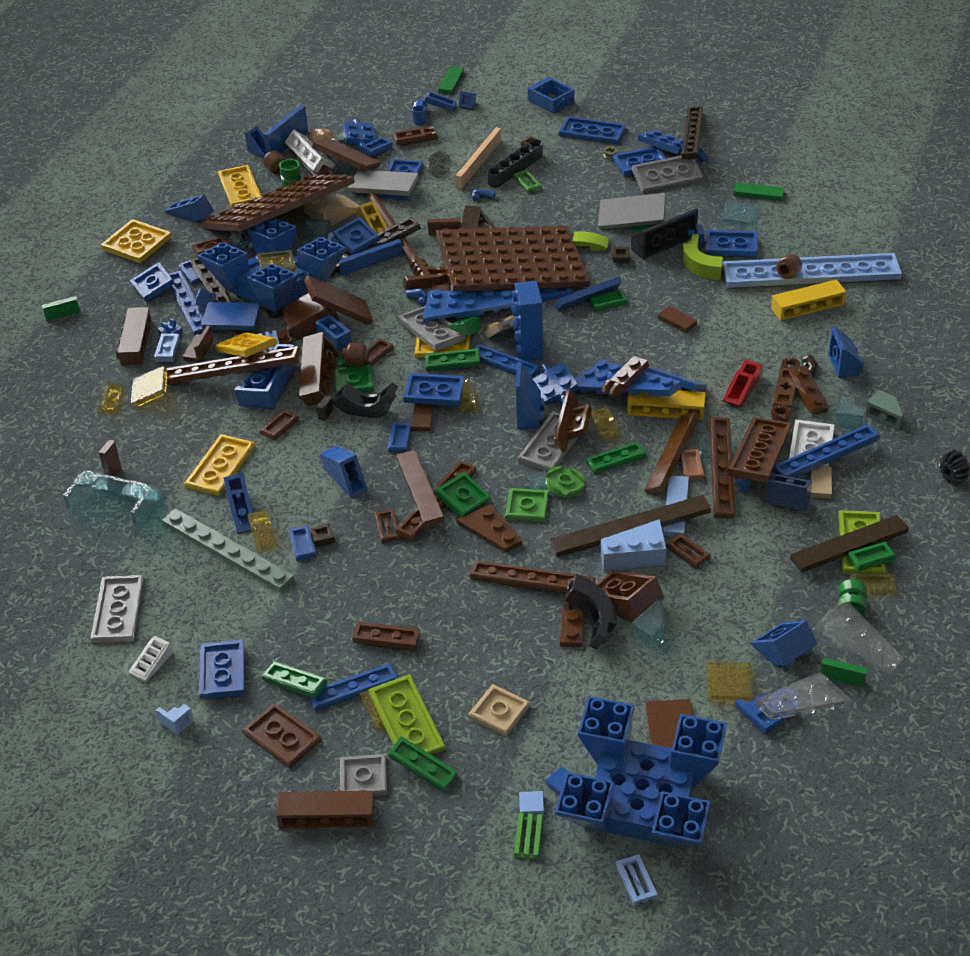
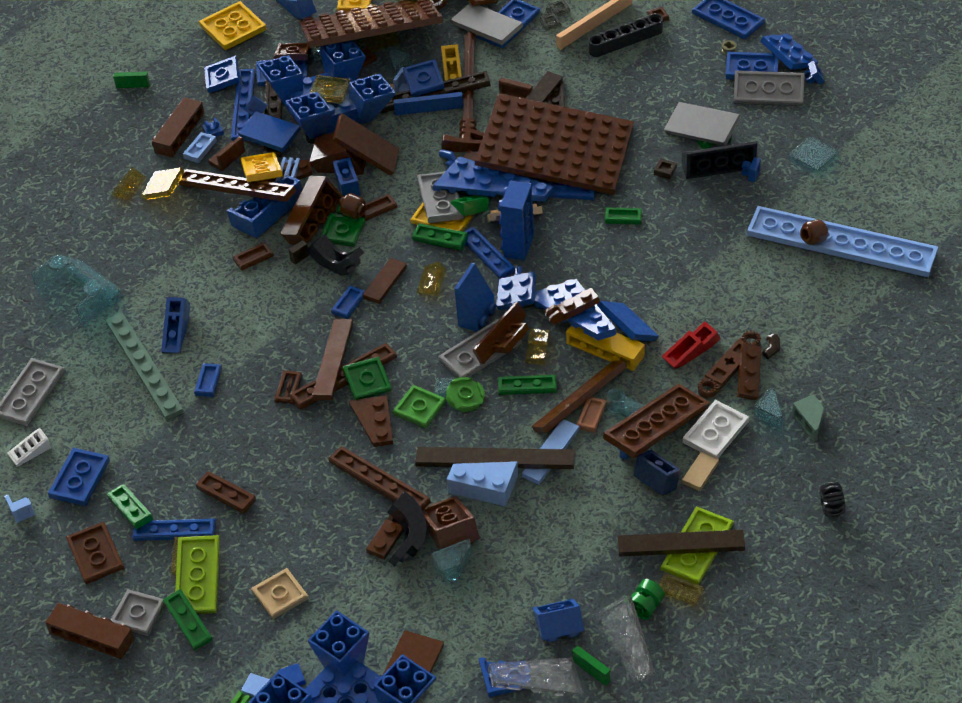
camera: 25 degrees right, 5 degrees up
reddish brown tile [99,440,122,481] -> none
yellow tile [184,434,255,496] -> none
clear yellow slope [247,510,277,552] -> none
tan slope [304,195,359,229] -> none
dark brown plate [310,523,335,547] -> none
blue slope [320,446,368,498] -> none
blue plate [403,373,465,406] -> none
blue arm [471,189,496,200] -> none
bright green tile [513,170,542,194] -> none
blue tile [555,277,622,311] -> none
lime slope [572,231,609,251] -> none
reddish brown tile [658,306,697,333] -> none
reddish brown tile [666,533,711,569] -> none
dark brown tile [681,106,703,160] -> none
lime arch [683,234,723,280] -> none
blue plate [706,230,758,257] -> none
clear yellow tile [706,661,753,702] -> none
reddish brown tile [709,416,735,519] -> none
green tile [733,182,785,201] -> none
yellow brick [771,280,846,321] -> none
blue tile [773,424,880,478] -> none
blue slope [828,327,863,378] -> none
green tile [847,542,896,572] -> none

